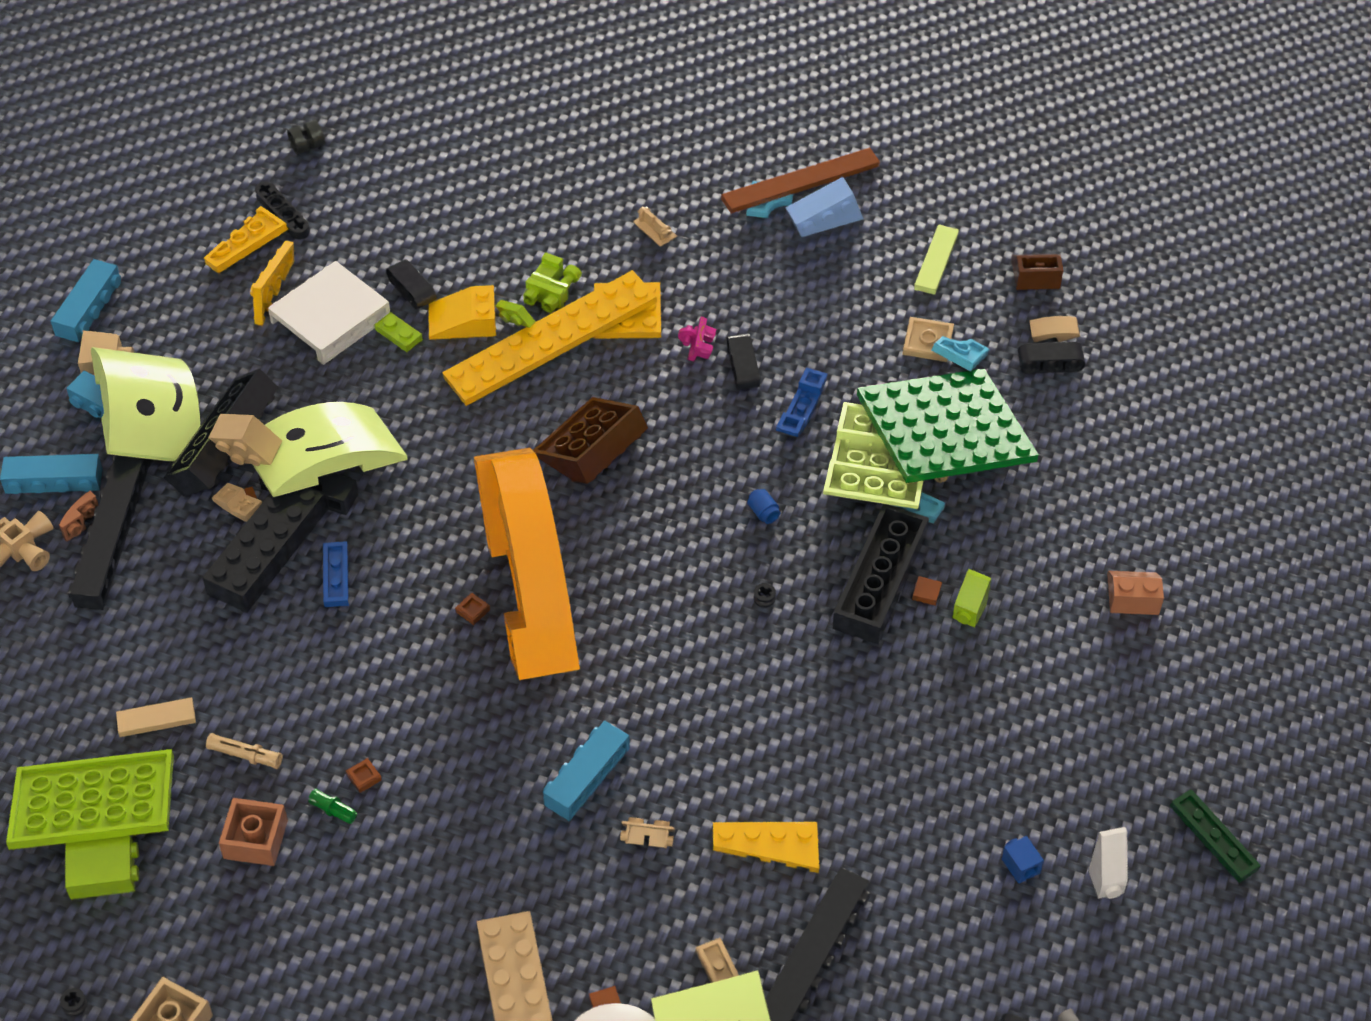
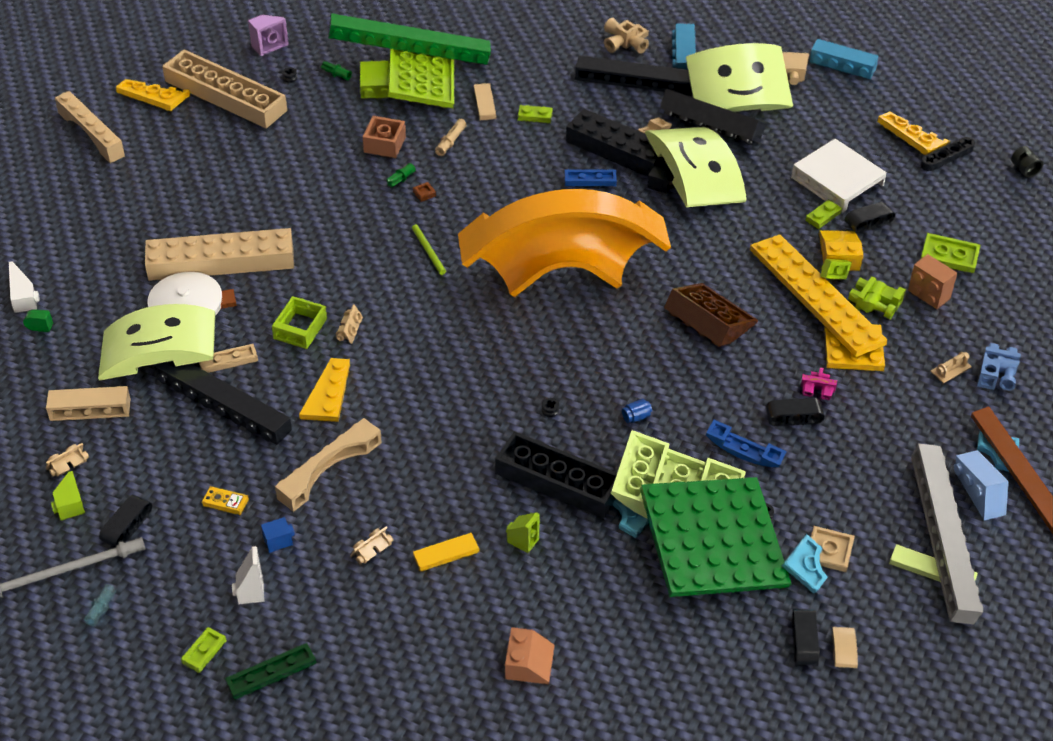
camera: 95 degrees right, 5 degrees down
nougat slope [59,491,99,542] -> none
tan brick [209,414,282,466] -> none
yellow wing [250,241,294,326] -> none
dark azure brick [543,720,630,821] -> none
dark orange tile [912,576,942,606] -> none
reddish brown slope [1011,254,1064,290] -> none
none -> lime plate [181,627,226,673]
none -> yellow tile [202,486,249,515]
none -> lime window [272,296,327,349]
none -> tan arch [275,418,382,512]
none -> green axle [321,61,352,81]
none -> green brick [328,13,491,65]
none -> tan hinge [350,526,393,564]
none -> lime bar [412,224,446,275]
none -> yellow tile [413,533,479,572]
none -> lime plate [518,105,553,123]
none -> nougat brick [908,254,957,309]
none -> light grey brick [911,444,983,624]
none -> lime plate [920,233,981,273]
none -> medium blue hips [977,343,1021,390]

